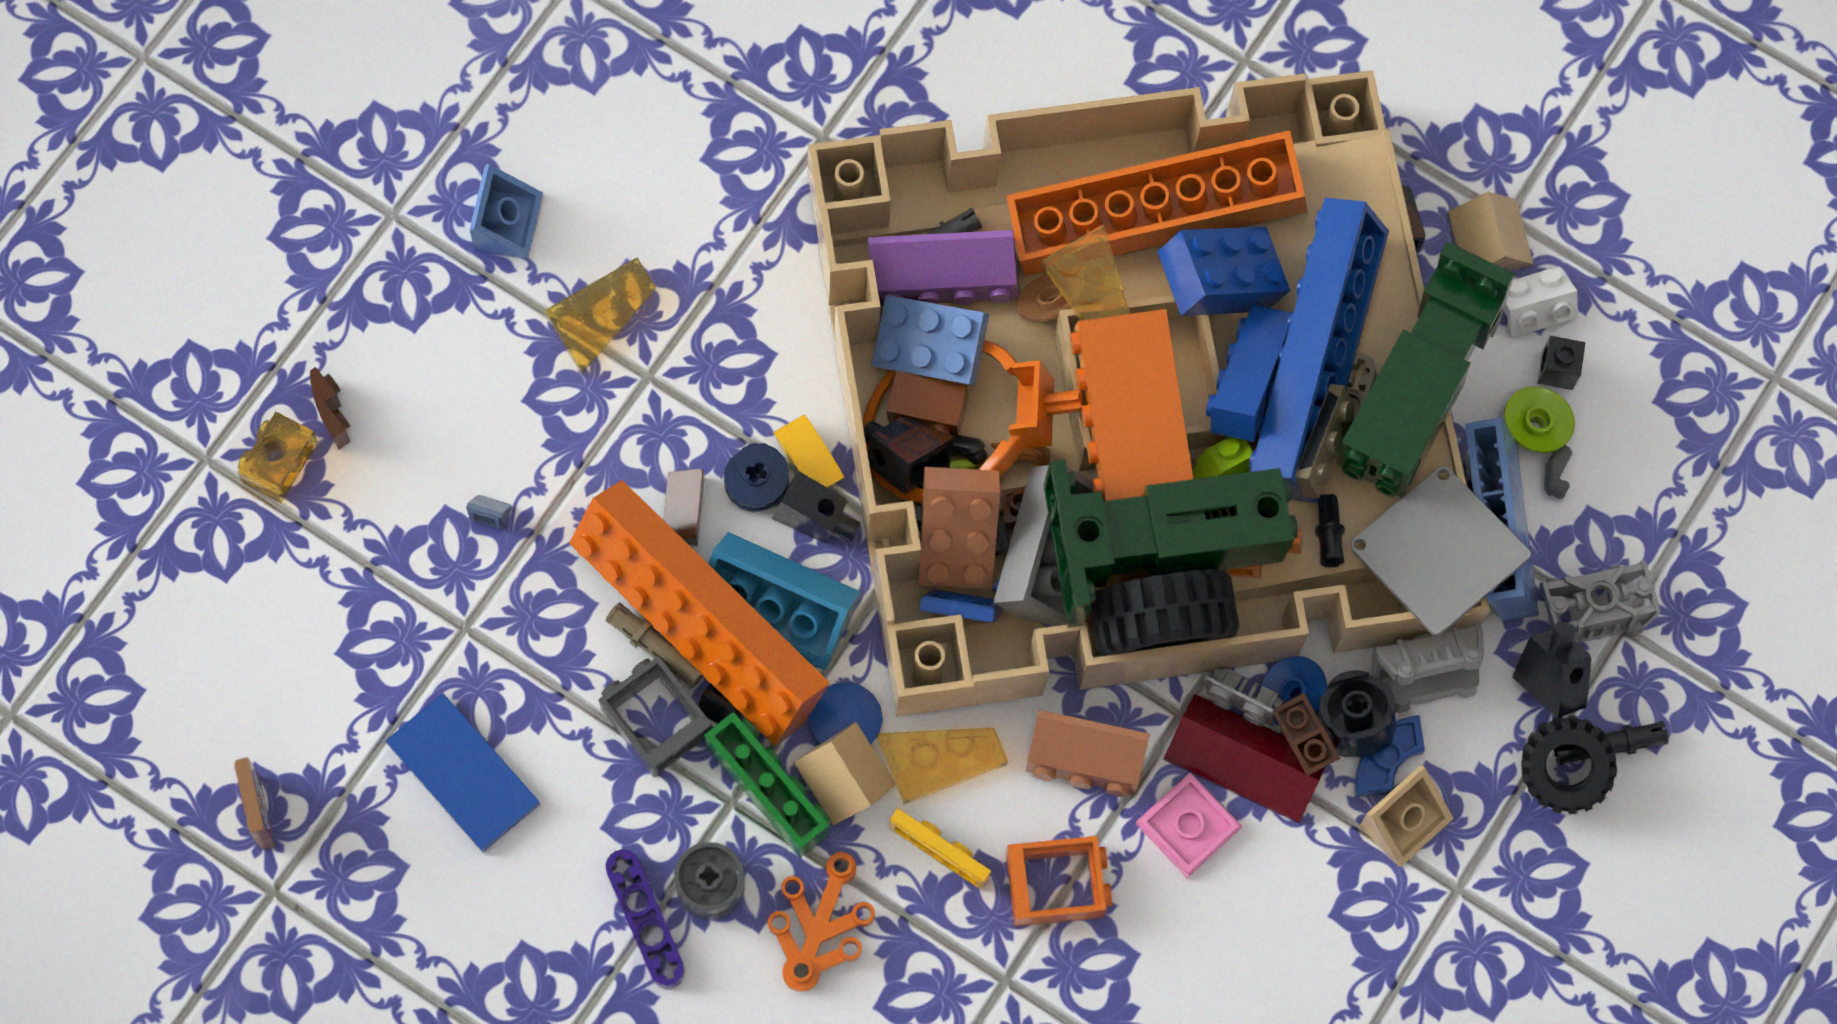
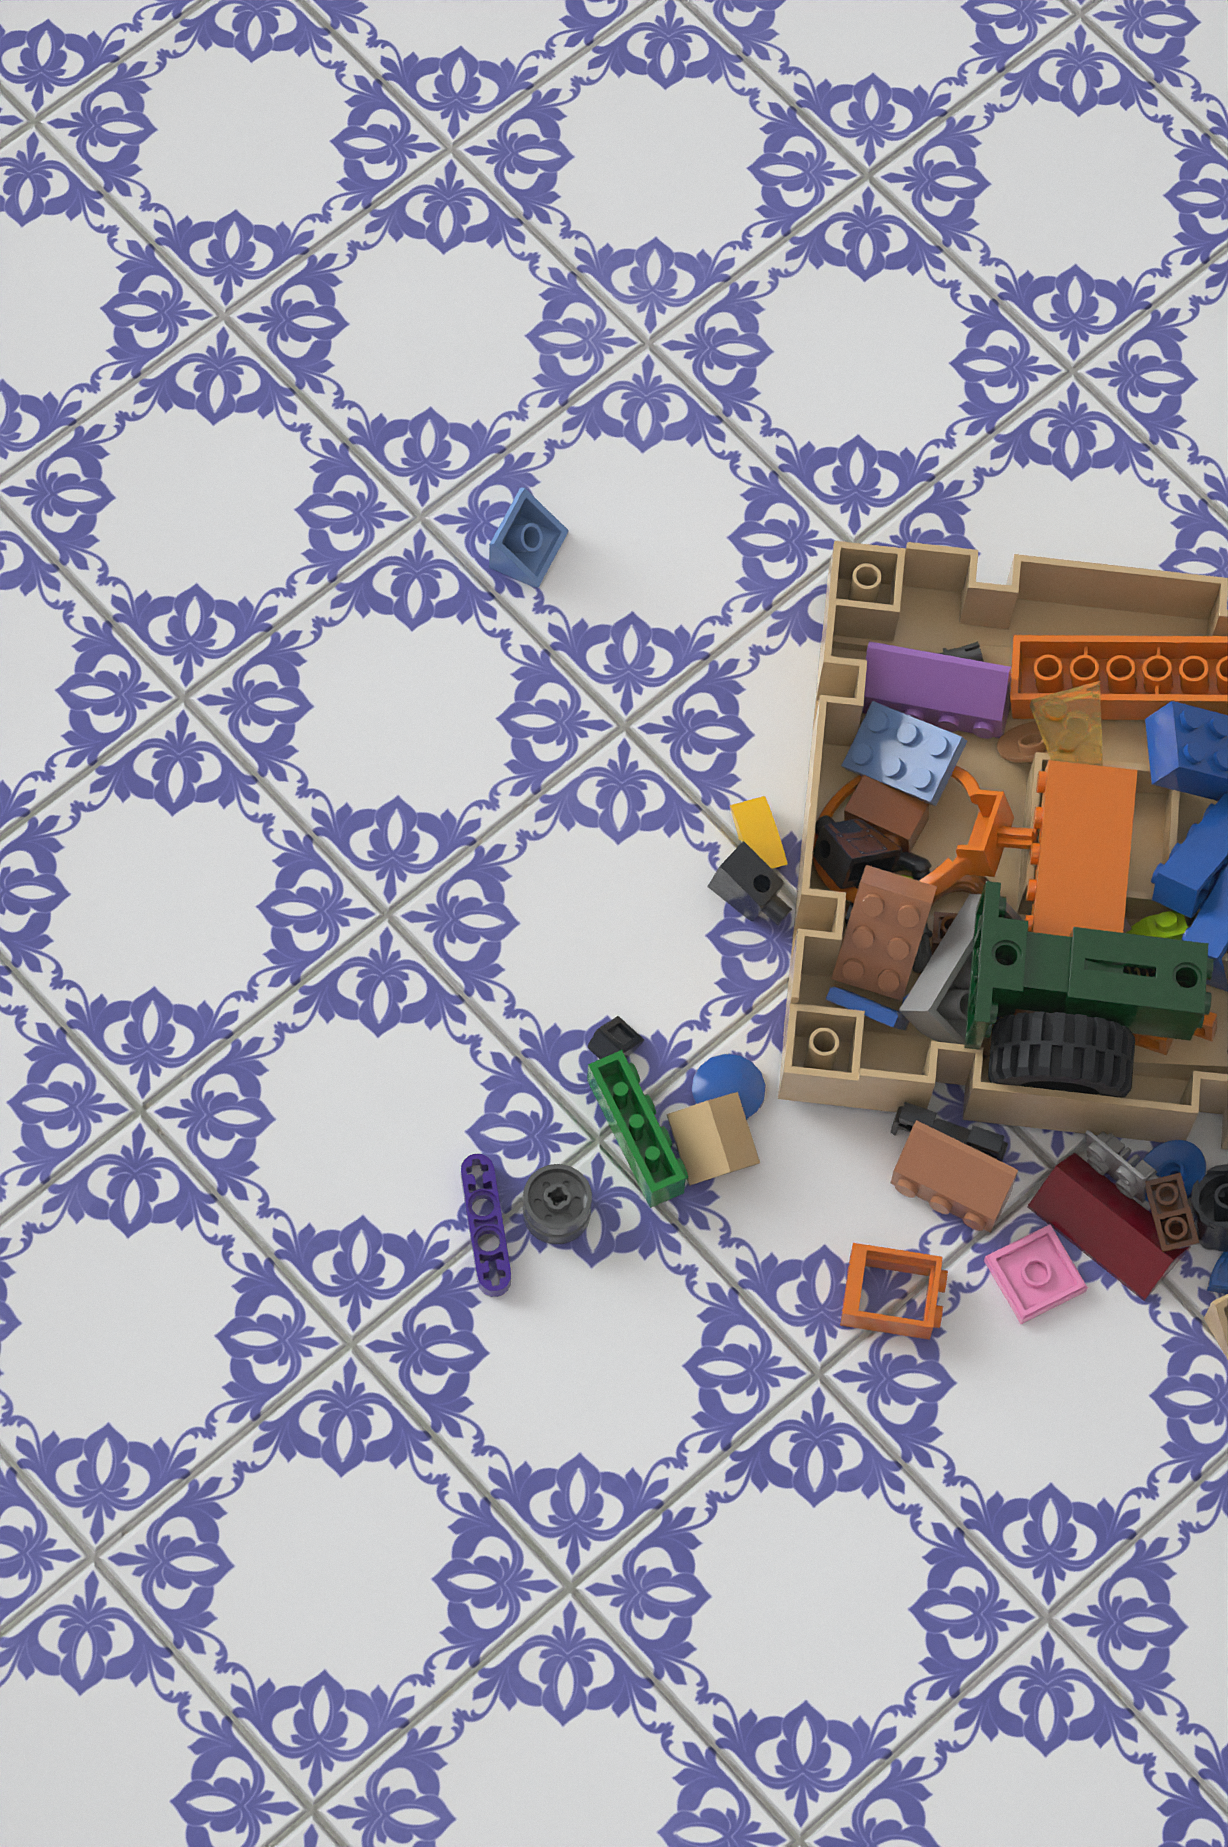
camera: 15 degrees right, 5 degrees down
medium nougat tile [234,757,275,850] -> none
clear yellow brick [238,411,318,504] -> none
reddish brown slope [310,367,351,449] -> none
blue tile [385,693,540,853] -> none
sand blue slope [466,495,512,530] -> none
clear yellow wing [544,257,656,374] -> none
orange brick [569,480,830,746] -> none
dark grey window [598,656,713,778] -> none
dark tan pin [605,602,703,688] -> none
slope [663,469,705,546] -> none
dark azure slope [708,532,861,670] -> none
dark blue piece [724,443,789,512] -> none
orange plant [768,852,875,992] -> none
clear yellow wing [876,727,1008,804] -> none
yellow plate [890,808,991,890] -> none
none -> black piece [891,1102,1008,1162]

